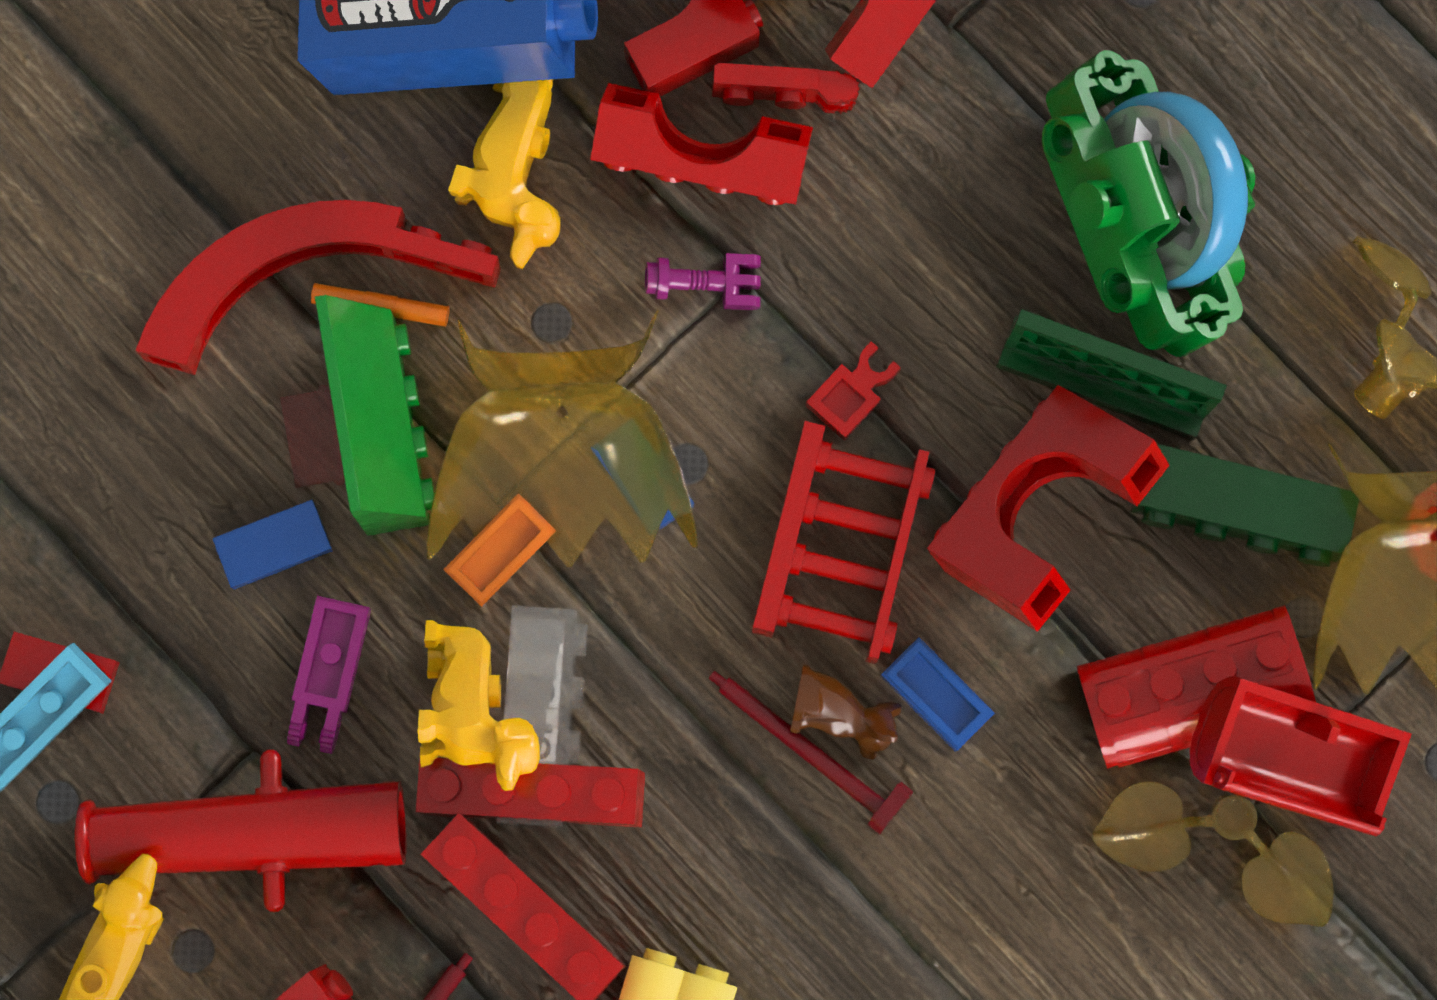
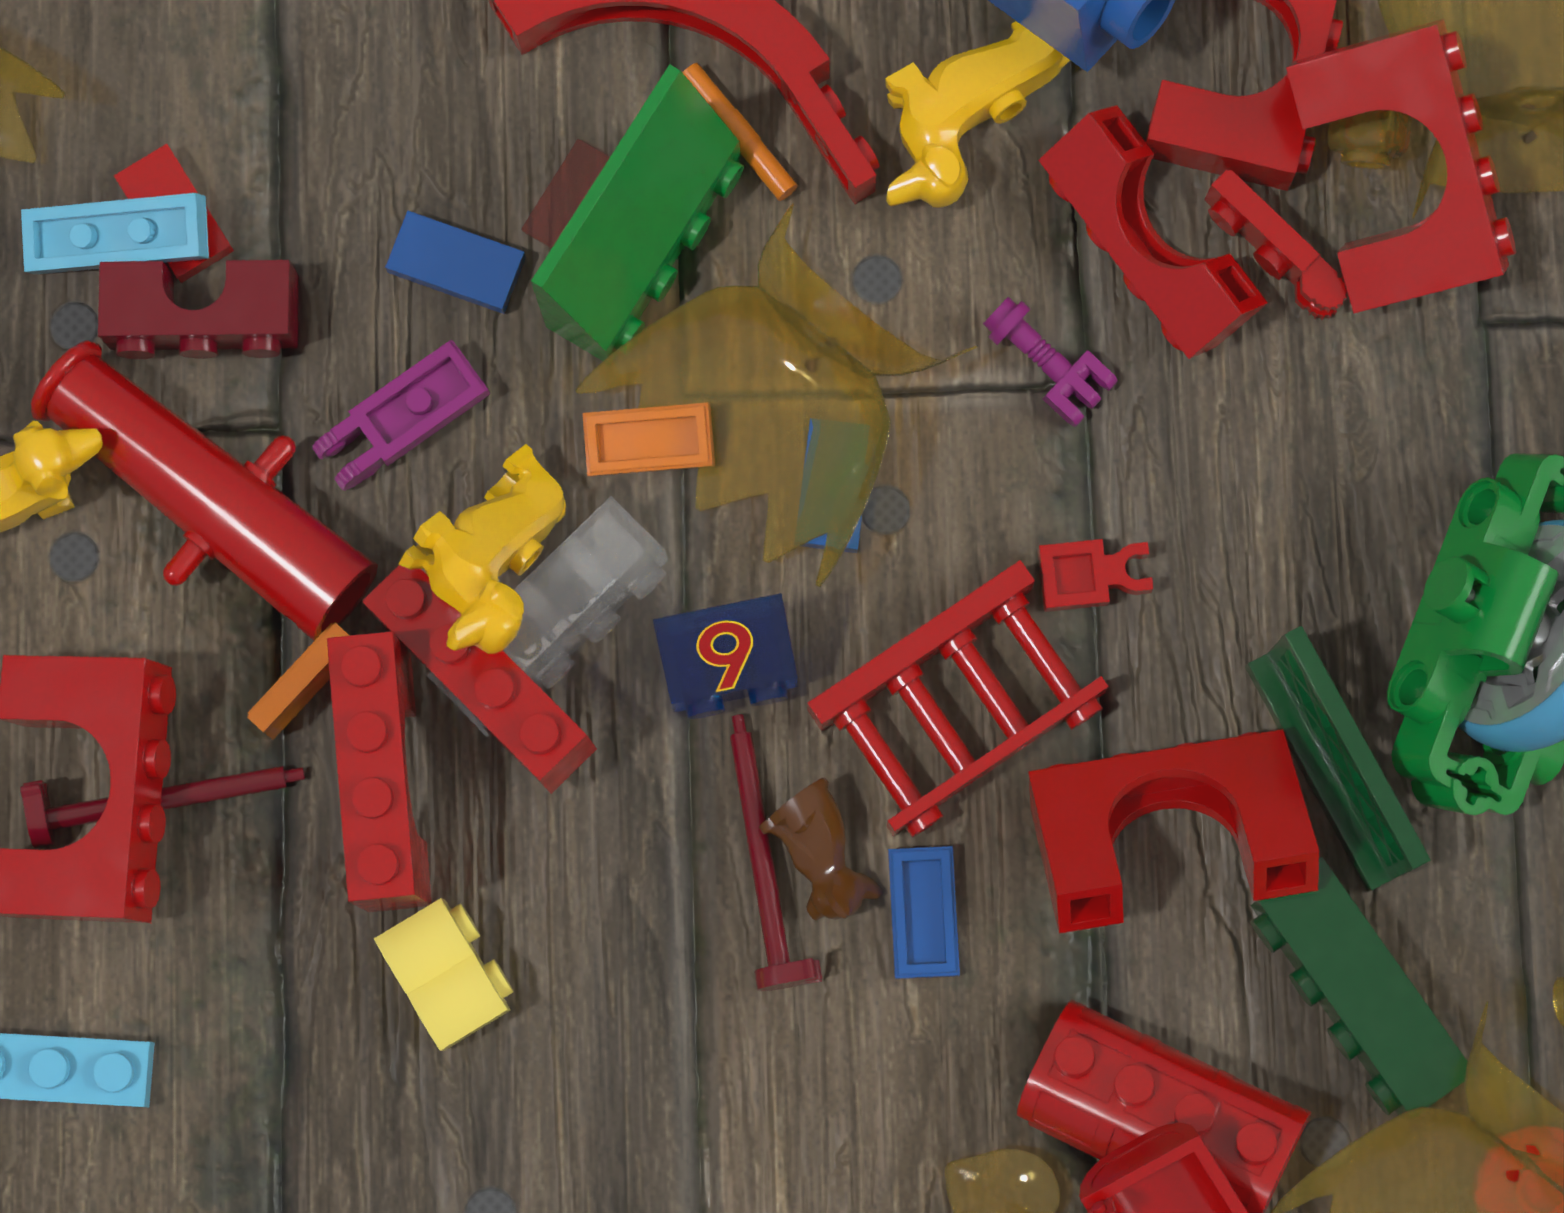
camera: 50 degrees right, 0 degrees up
none -> dark red arch [98,260,299,359]
none -> orange tile [247,622,350,740]
none -> clear blue slope [653,593,798,719]

